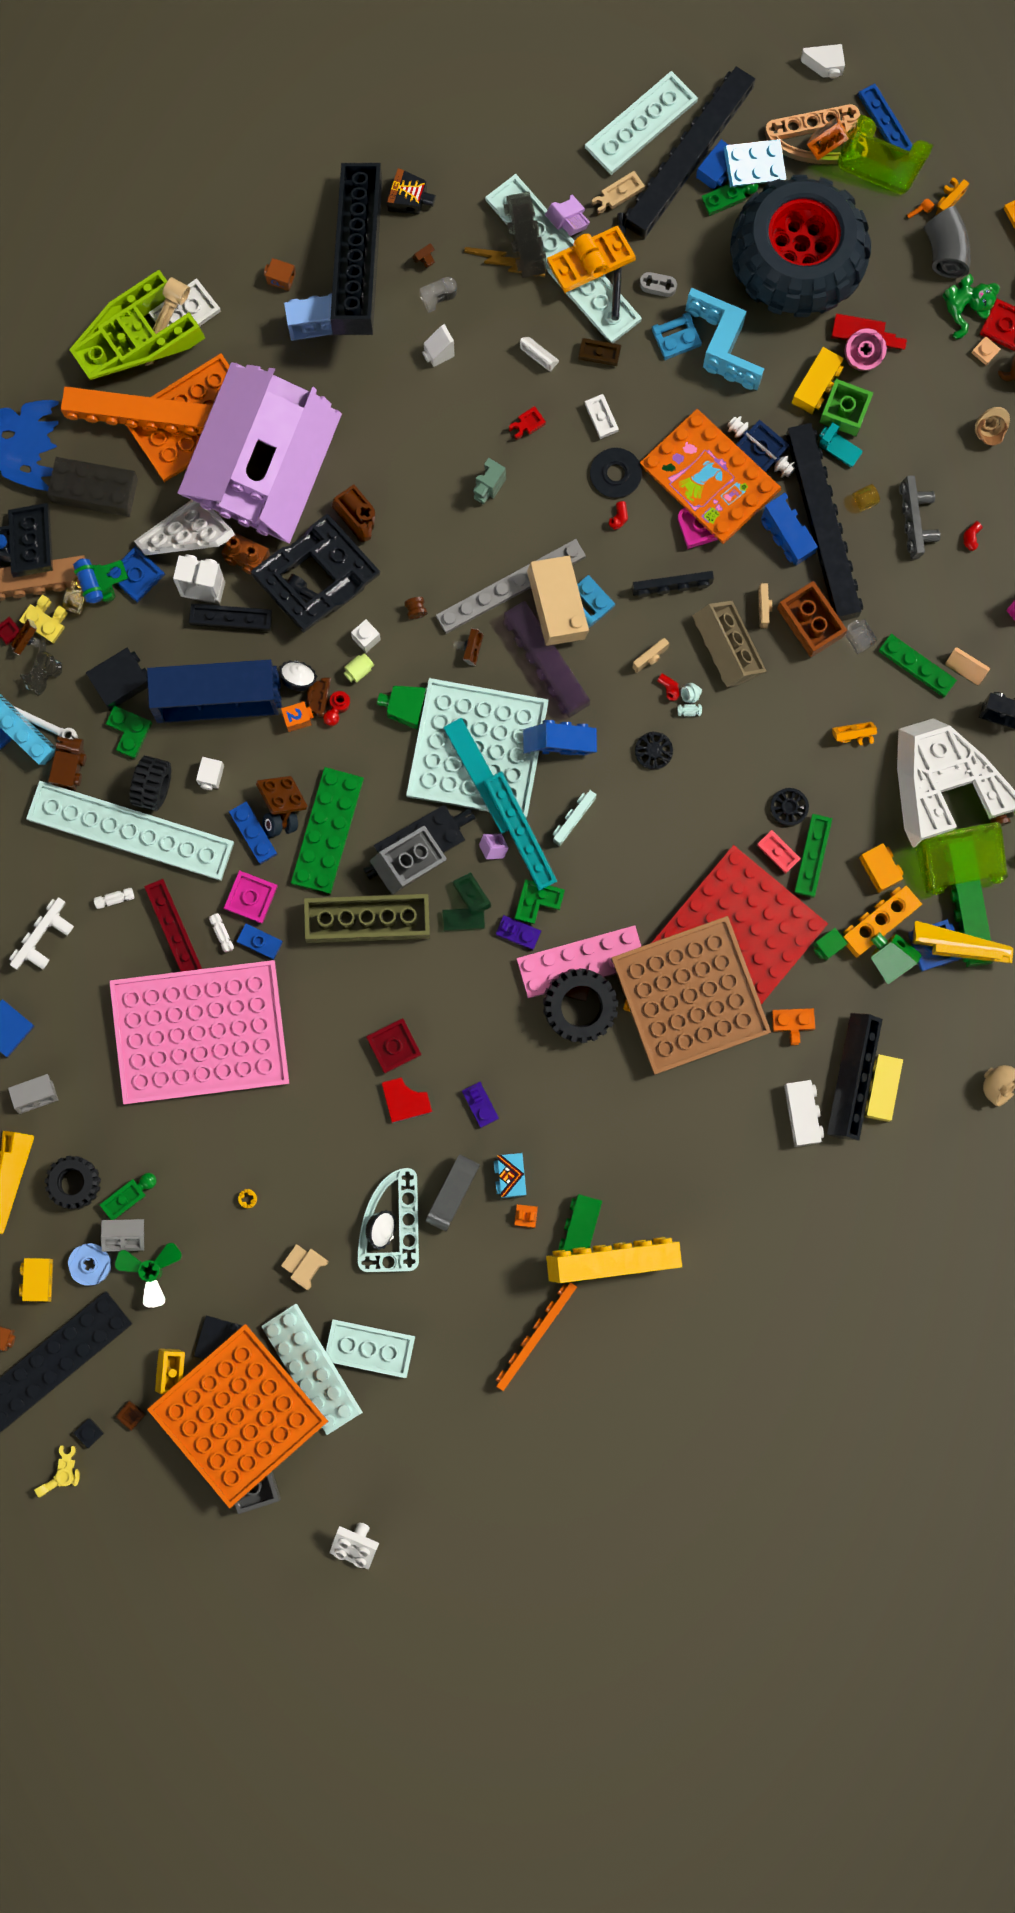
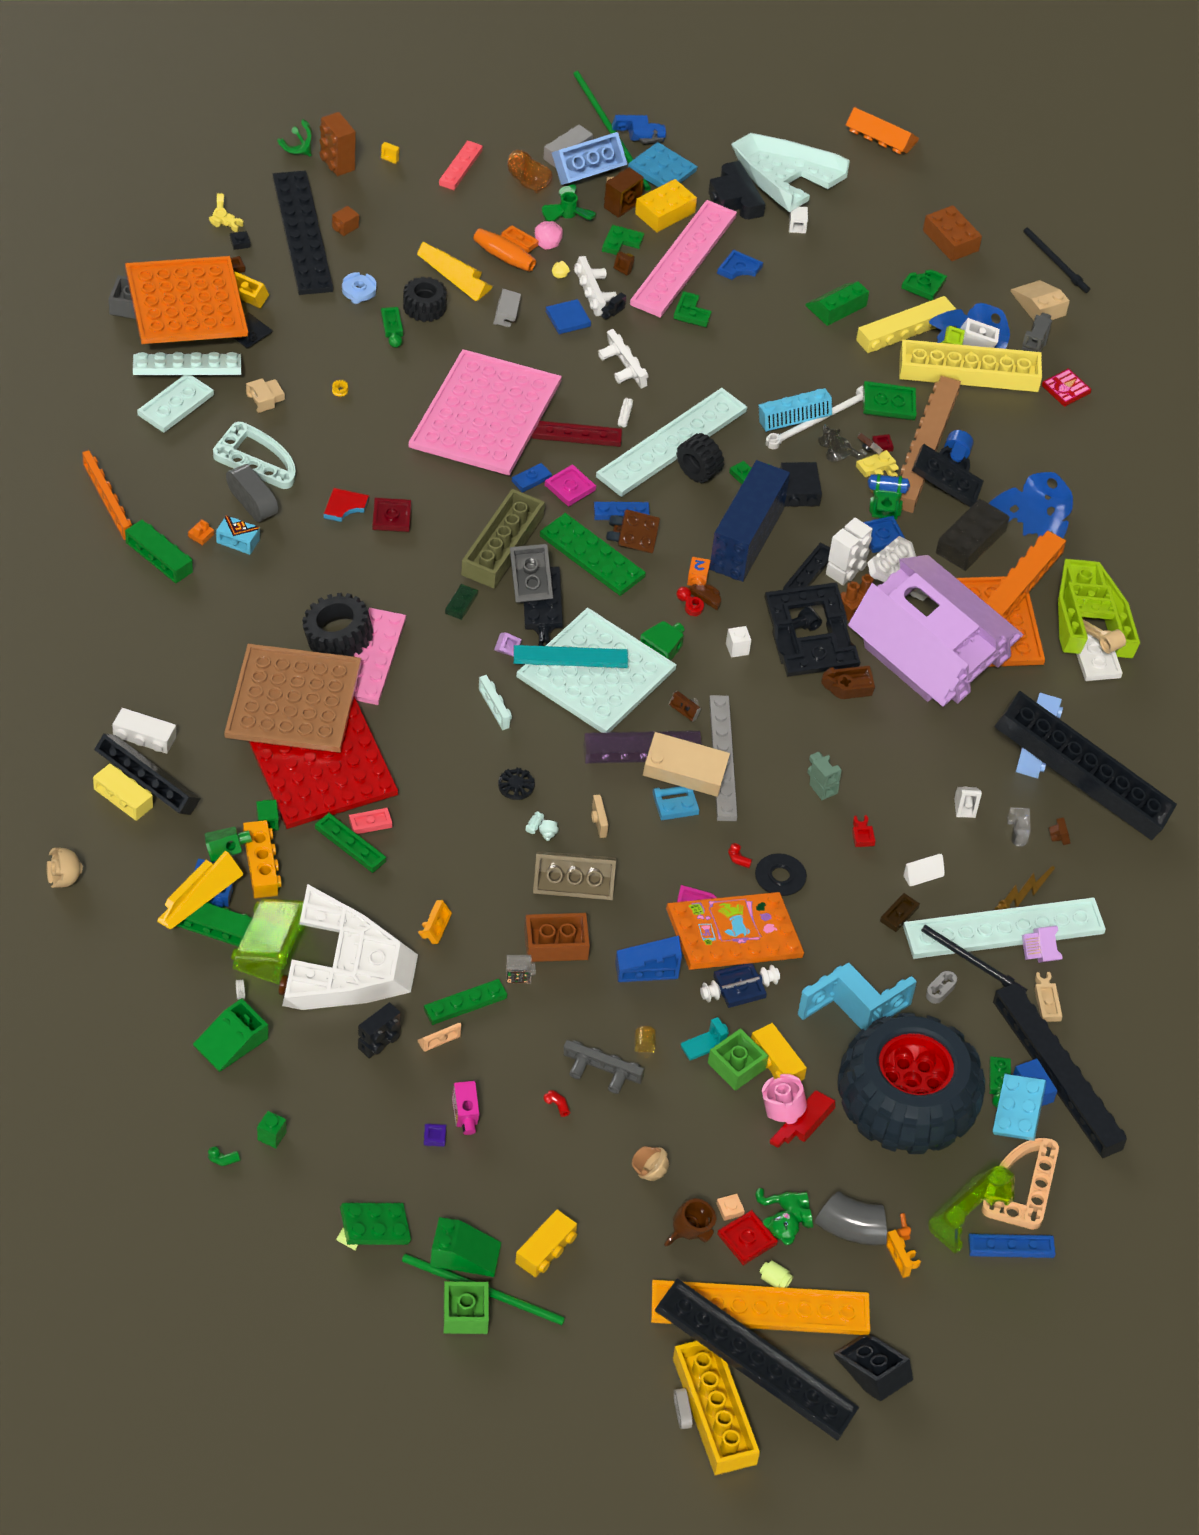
camera: 115 degrees right, 30 degrees down
yellow brick [19,1258,53,1302] -> none
reddish brown hinge [48,736,86,791] -> none
light grey hinge [101,1219,144,1252] -> none
green piece [115,1243,182,1307] -> none
white brick [196,757,224,790] -> none
white axle [209,913,234,953] -> none
dark orange brick [264,258,296,291] -> none
white piece [278,660,318,691] -> none
white plate [330,1523,379,1570] -> none
yellowish green brick [344,653,374,683] -> none
white piece [365,1210,396,1250] -> none
black torso [387,168,436,214] -> none
reddish brown wheel [404,597,428,619] -> none
clear green plate [453,872,491,916] -> none
dark purple plate [462,1082,499,1128] -> none
teal tile [484,771,557,891] -> none
dark purple plate [496,915,541,950] -> none
clear smoke wedge [503,192,546,278] -> none
green plate [515,879,565,925] -> none
blue wedge [523,720,597,755] -> none
yellow brick [546,1237,682,1283] -> none
light orange plate [547,225,636,293] -> none
light aqua plate [585,71,698,175] -> none
white plate [585,394,619,439] -> none
black plate [632,571,714,597] -> none
dark azure plate [651,312,702,360] -> none
red arm [657,673,680,701] -> none
tan plate [758,583,772,628] -> none
black wheel [770,788,809,826] -> none
orange plate [772,1008,815,1045] -> none
black brick [786,423,863,621] -> none
white slope [801,44,845,78] -> none
orange torso [807,117,849,160] -> none
light orange brick [859,843,903,893] -> none

